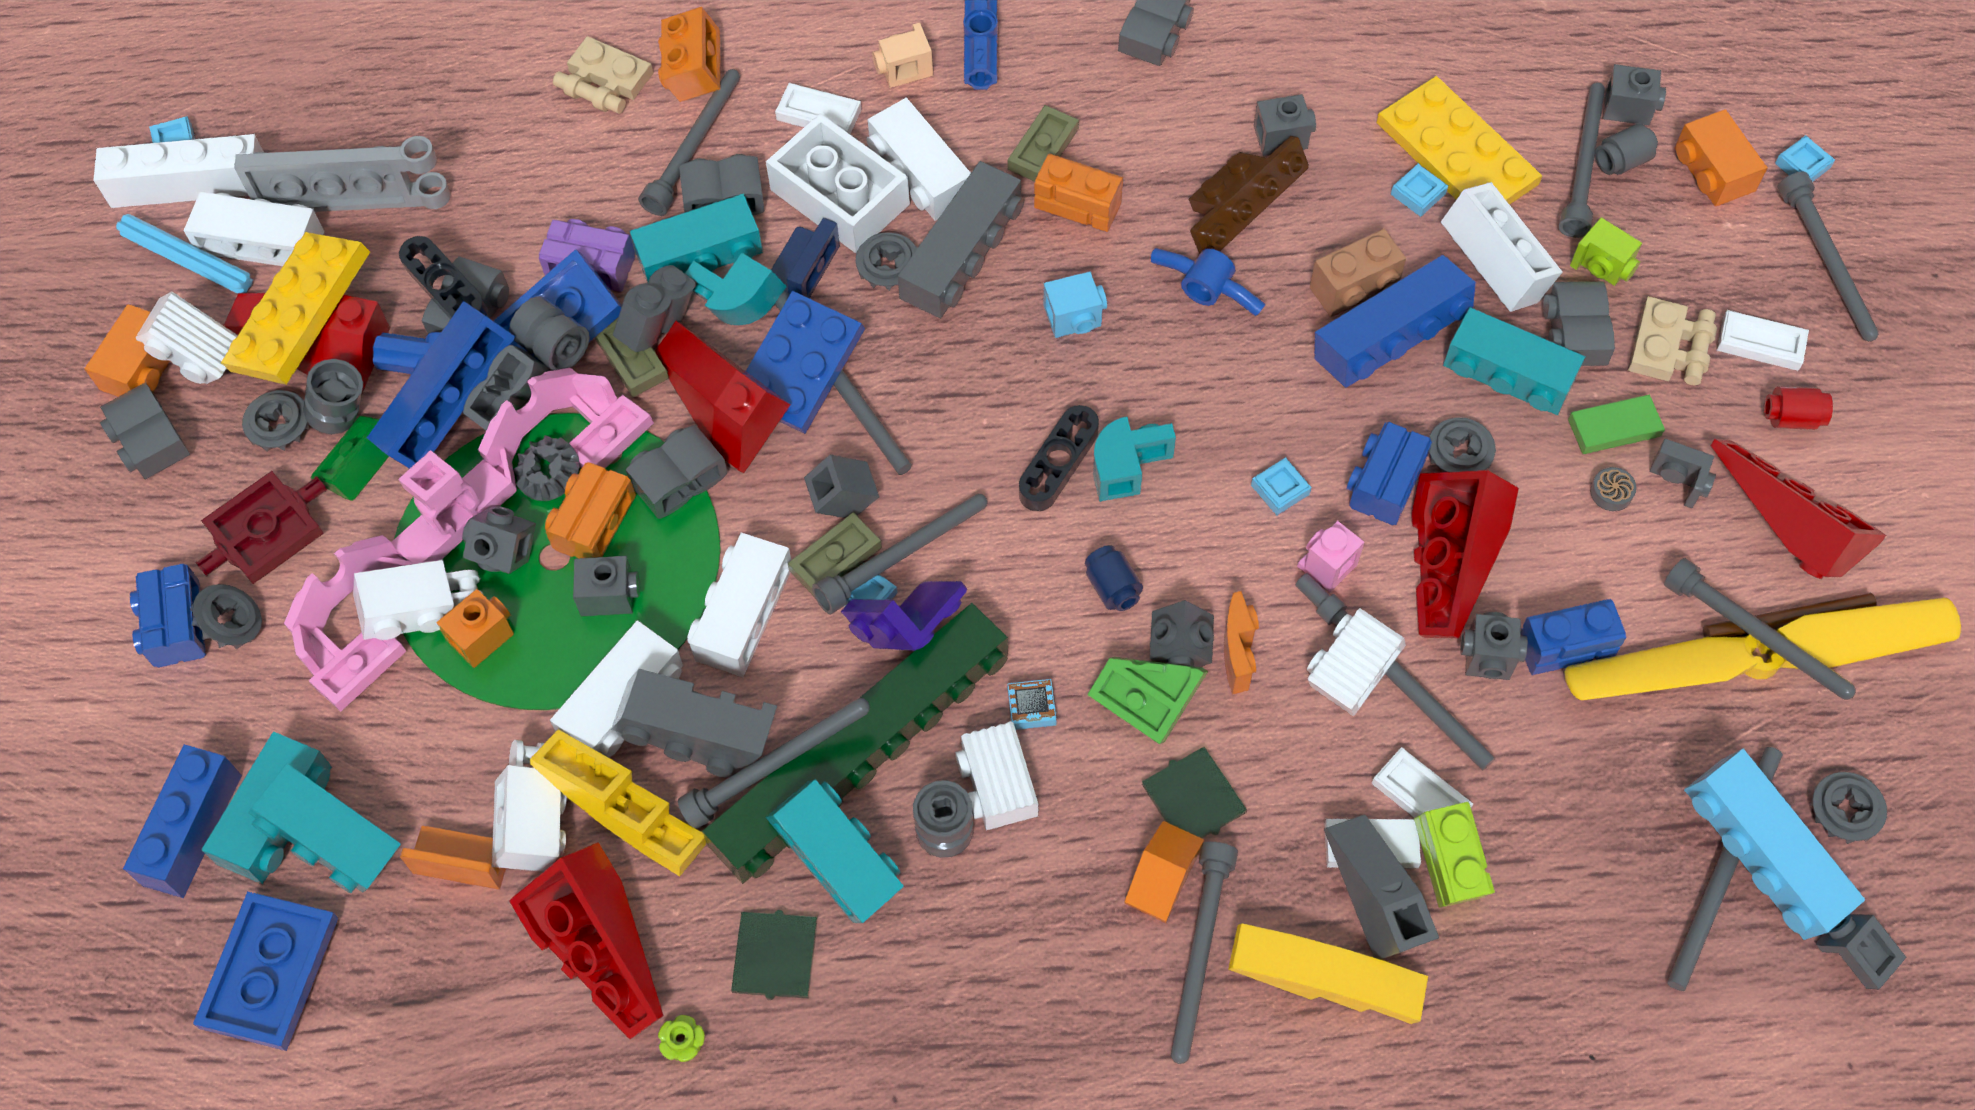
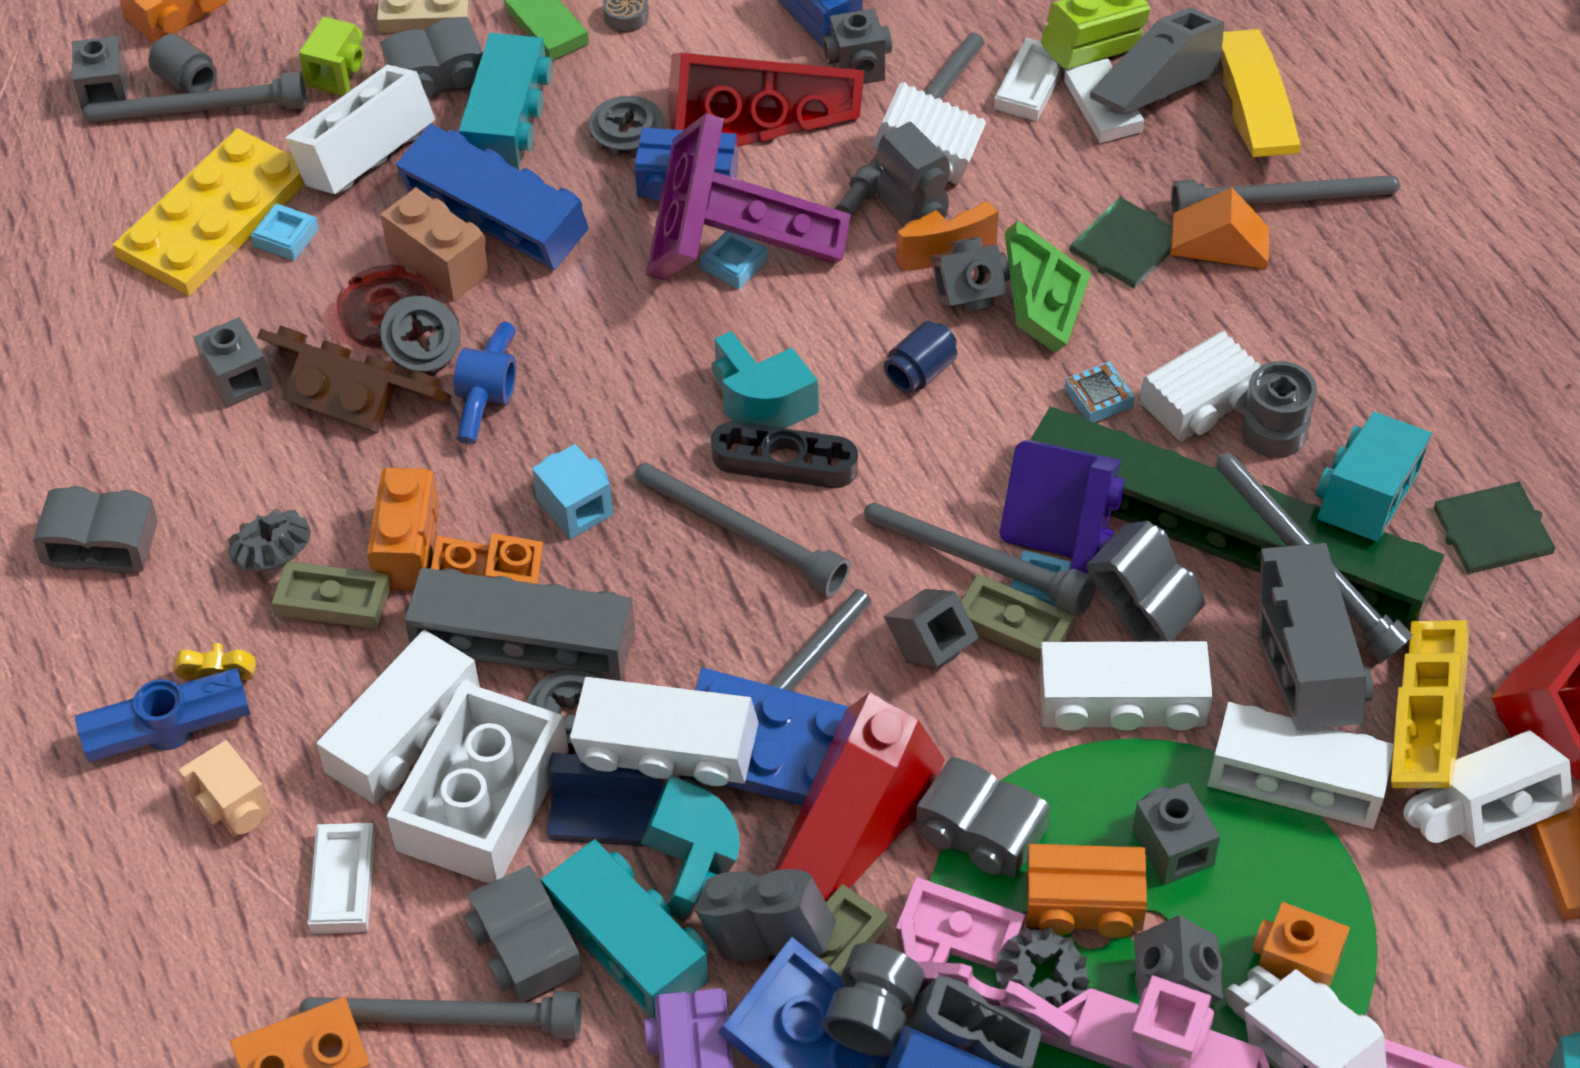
camera: 110 degrees left, 10 degrees down
bright pink brick [1297,521,1364,593] -> none
none -> yellow piece [173,643,256,680]
none -> dark grey gear [227,509,311,571]
none -> clear red tile [337,264,435,349]
none -> dark grey gear [379,296,460,373]
none -> orange slope [430,533,543,584]
none -> white brick [570,677,759,786]
none -> dark grey piece [635,463,850,597]
none -> magenta piece [646,113,851,280]
none -> dark grey brick [877,121,950,226]
none -> dark grey brick [1087,521,1206,642]

